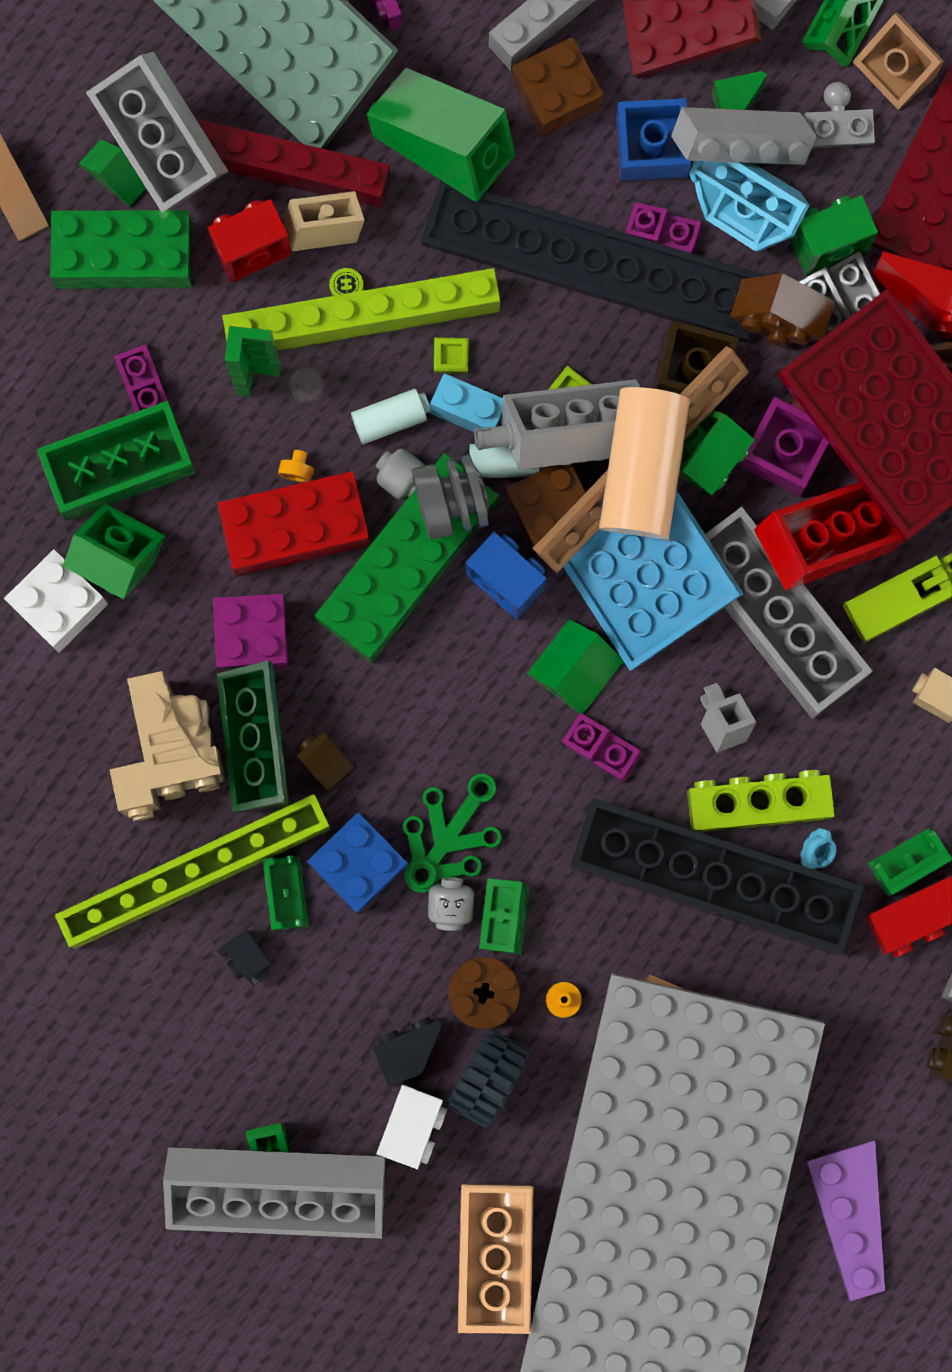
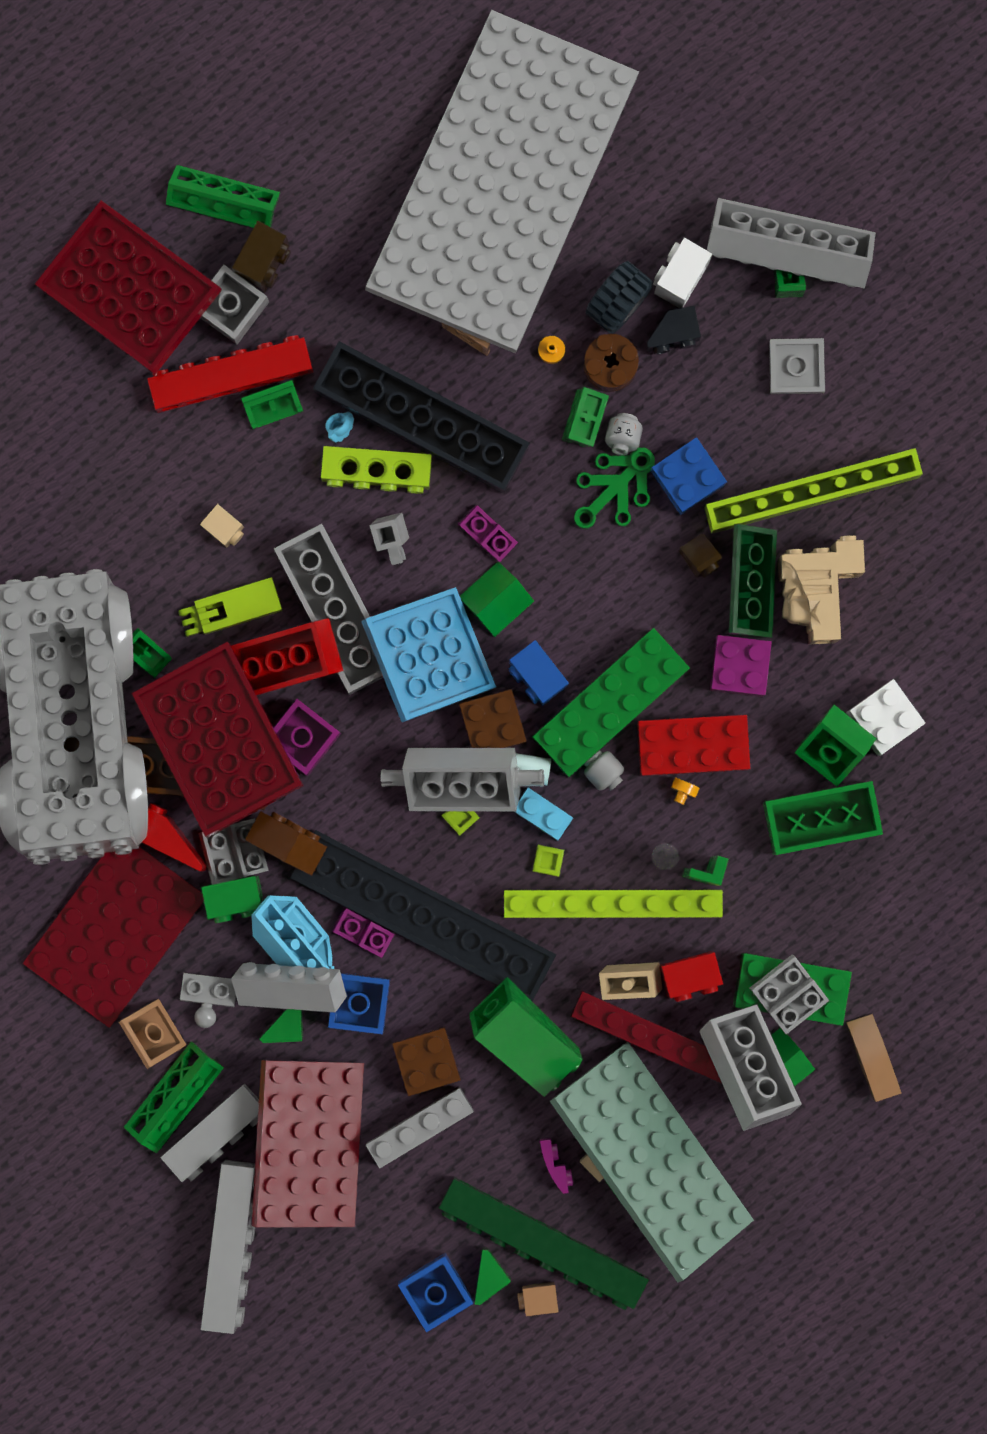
camera: 170 degrees left, 5 degrees up
magenta slope [114,344,168,412] -> none
black brick [217,929,272,987] -> none
green hinge [263,856,309,931] -> none
lime tile [329,268,364,296] -> none
light aqua brick [351,388,431,445] -> none
dark grey wheel [411,454,489,541] -> none
light nougat brick [458,1184,533,1334] -> none
medium nougat tile [532,346,749,573] -> none
light nougat brick [599,387,690,540] -> none
dark brown brick [652,320,738,411] -> none
green brick [679,410,755,495] -> none
medium lavender wing [806,1140,885,1301] -> none
none -> light grey slope [750,954,829,1034]
none -> light grey plate [769,338,825,394]

